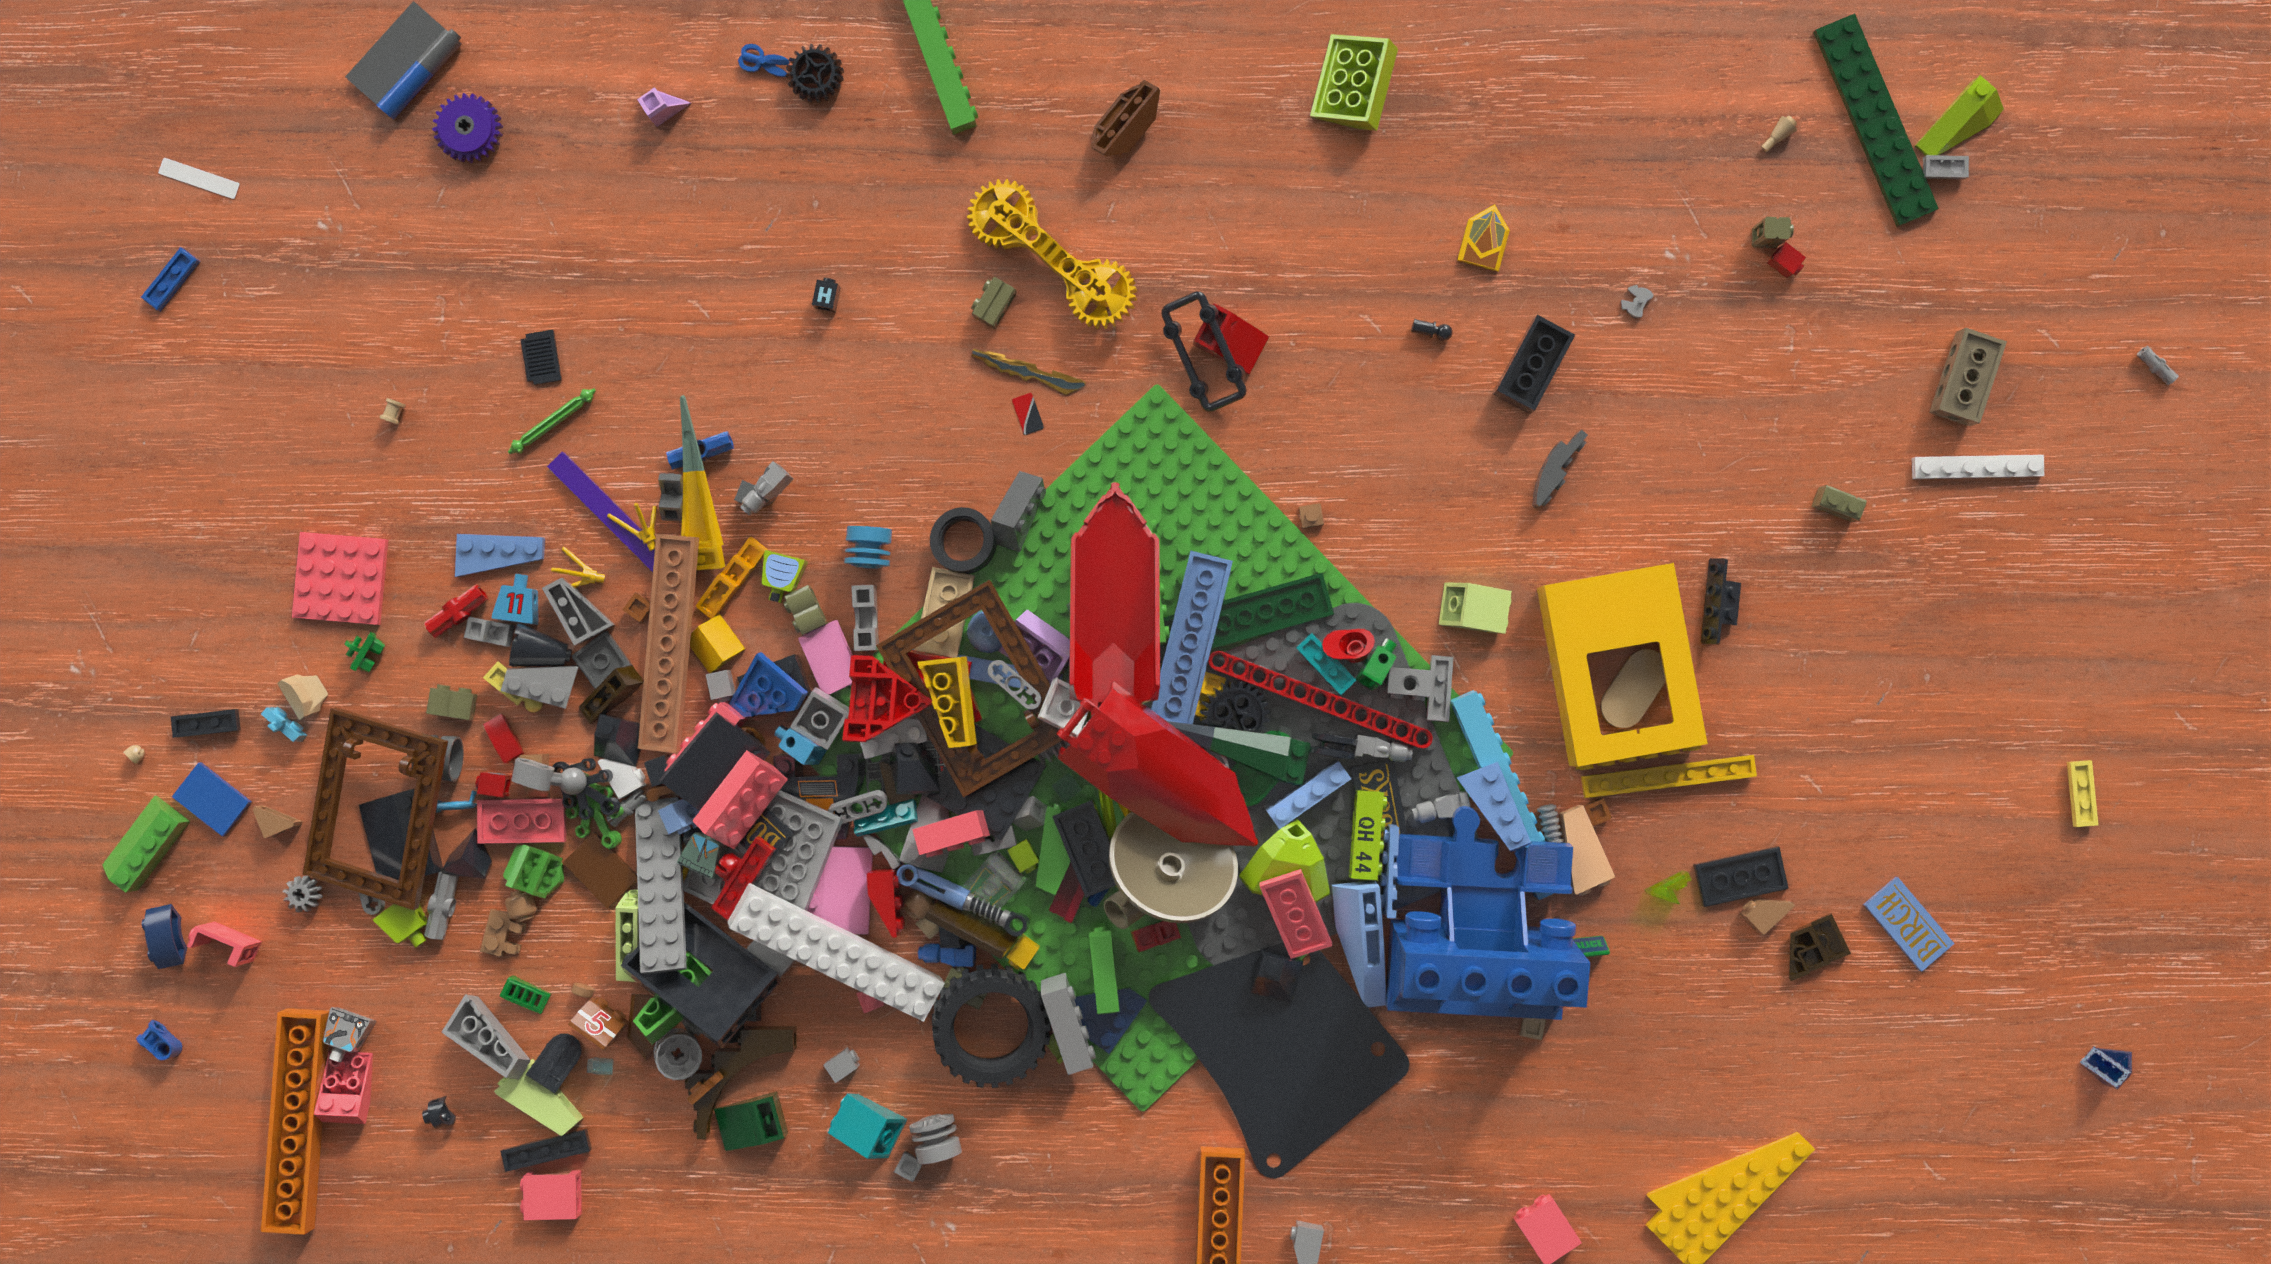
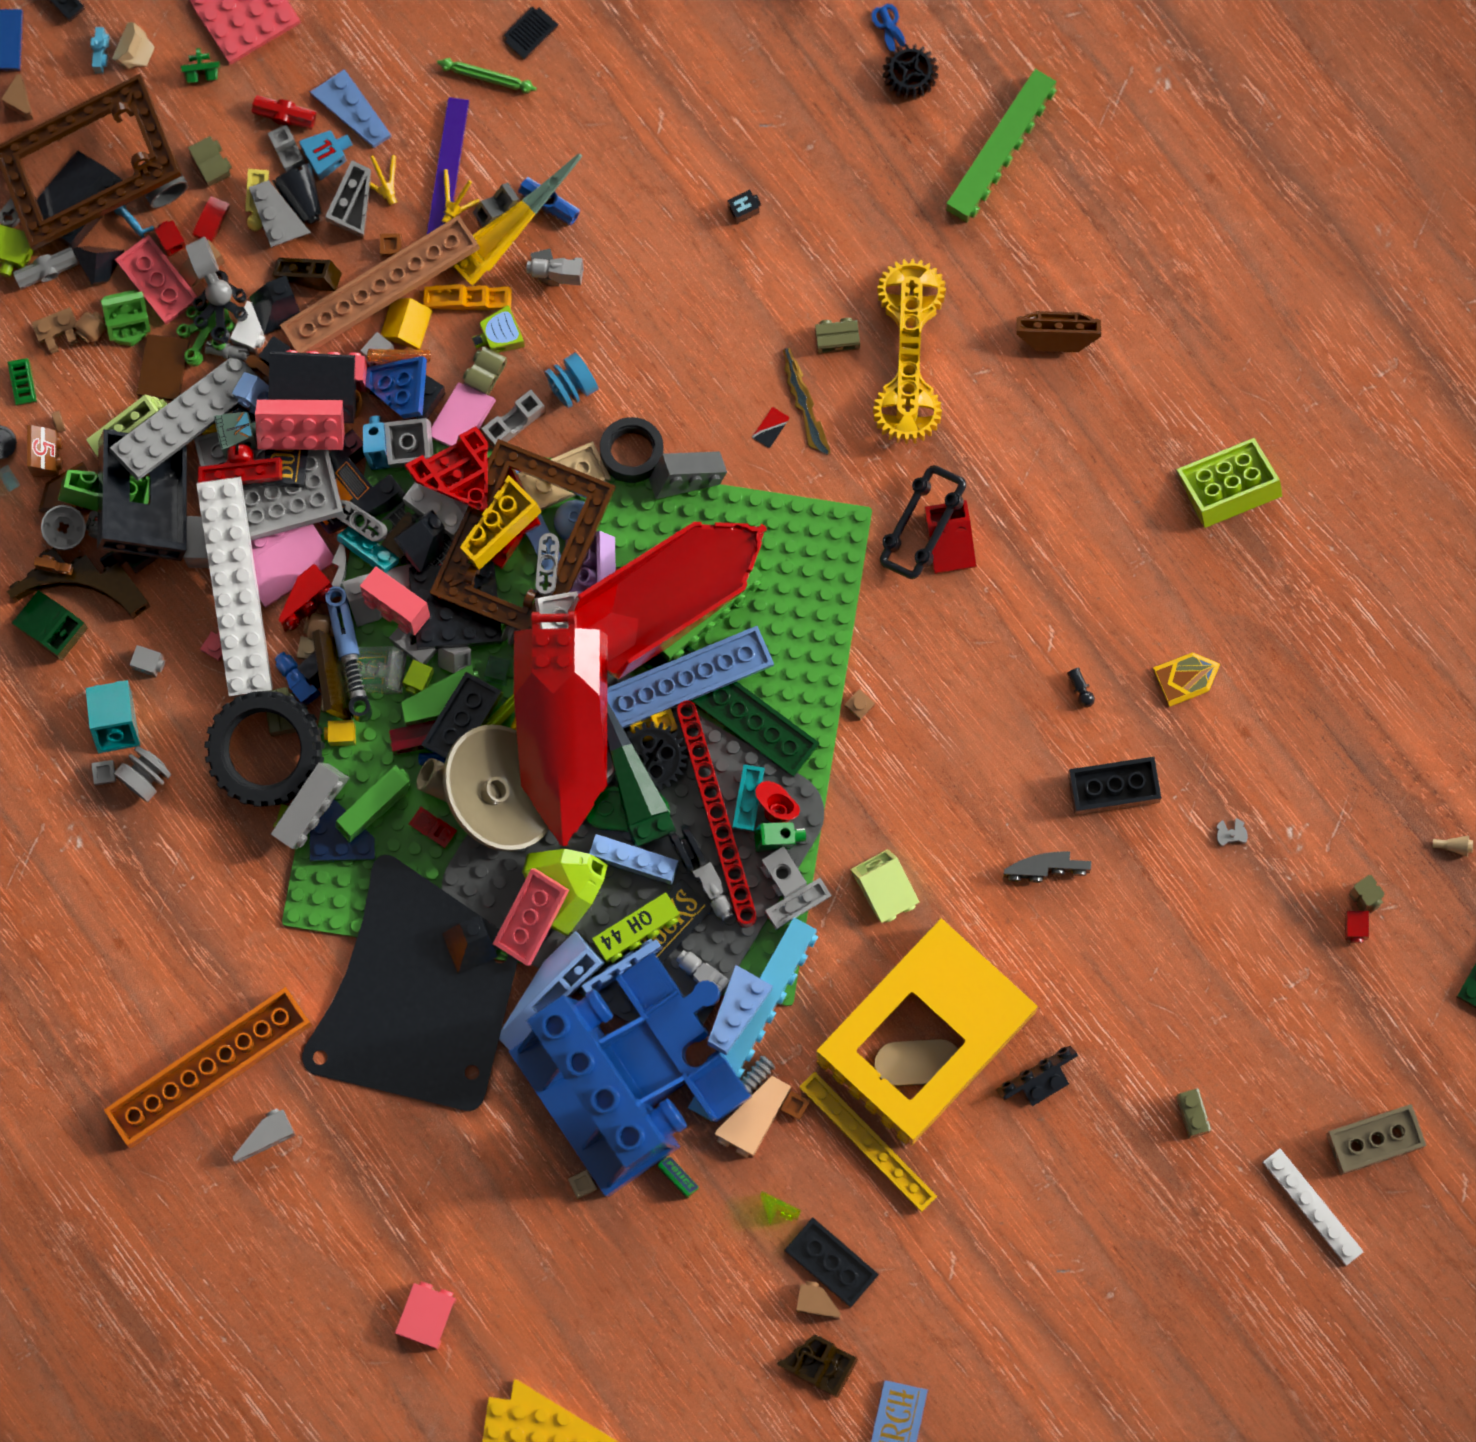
camera: 55 degrees right, 10 degrees down
dark grey plate [571,631,632,689] -> none
none -> clear orange pin [367,347,431,363]

